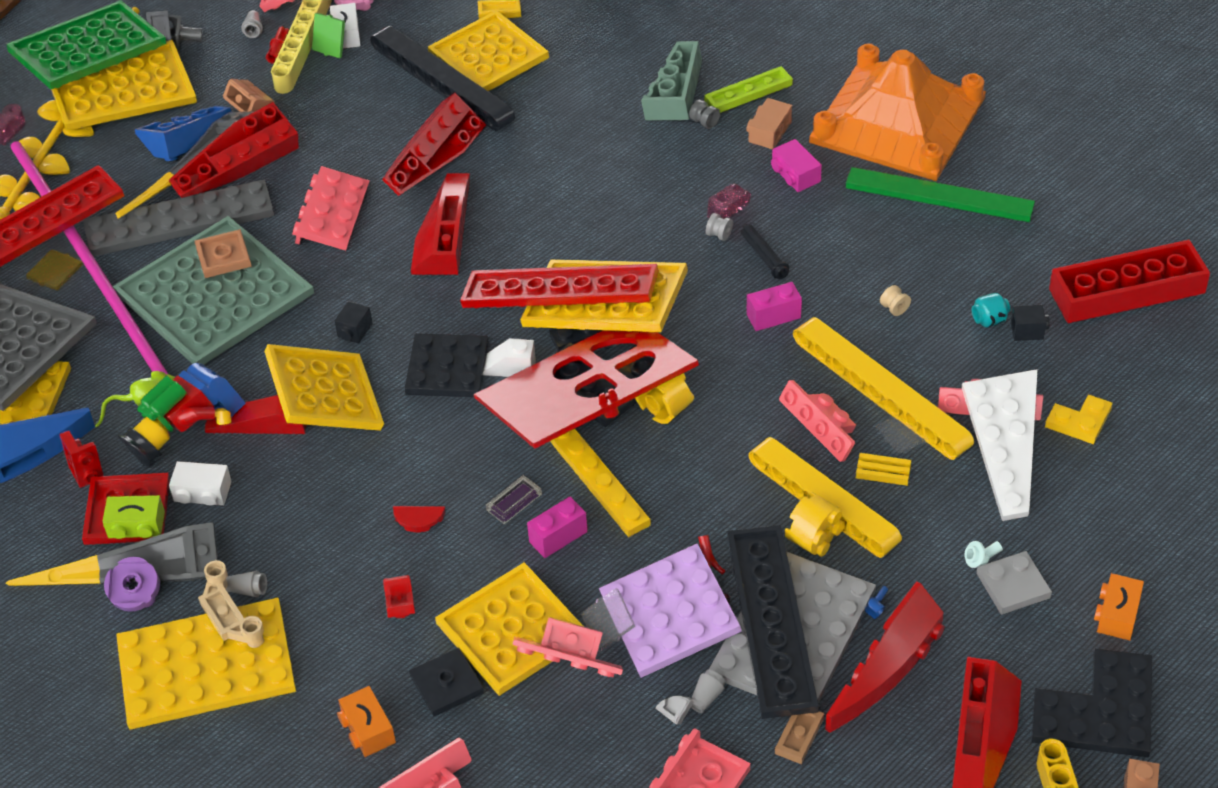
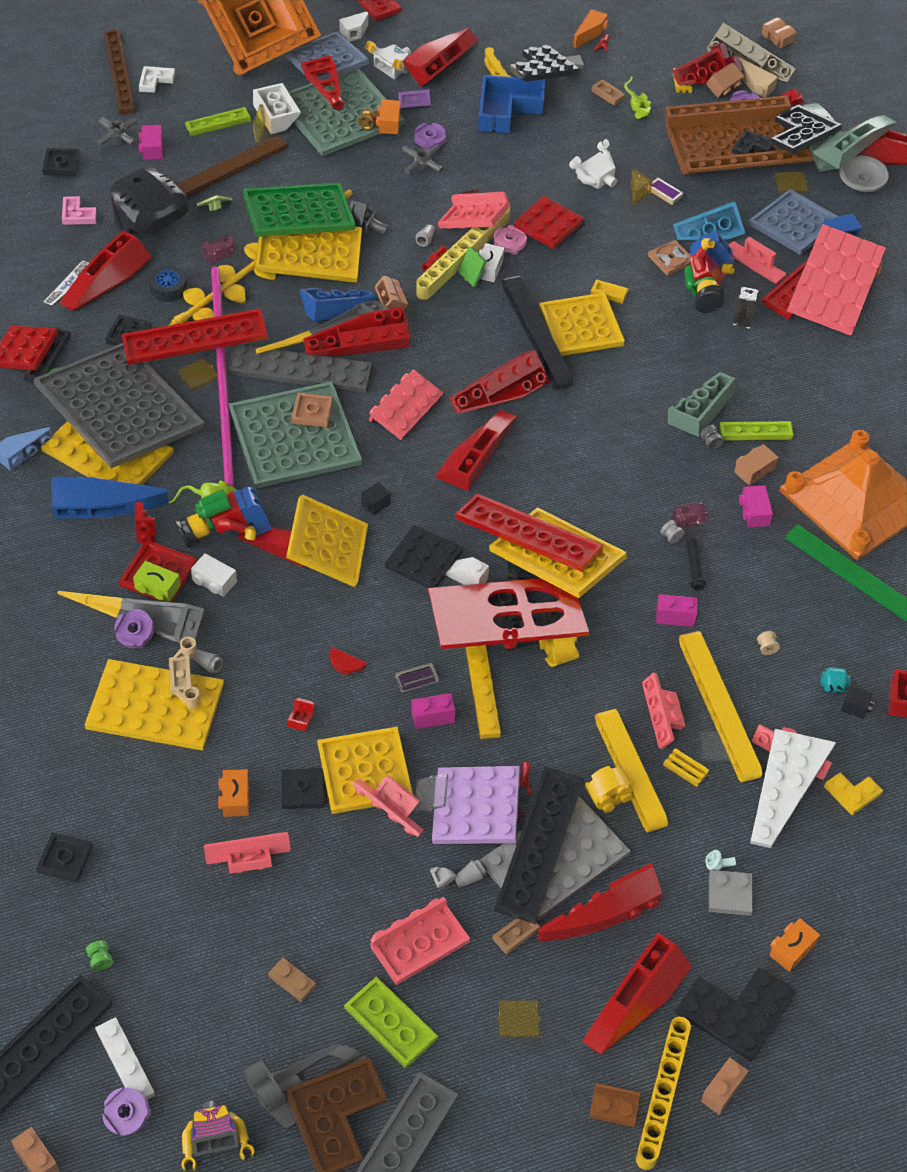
camera: 20 degrees right, 5 degrees up
blue hand [865,586,888,619] -> none

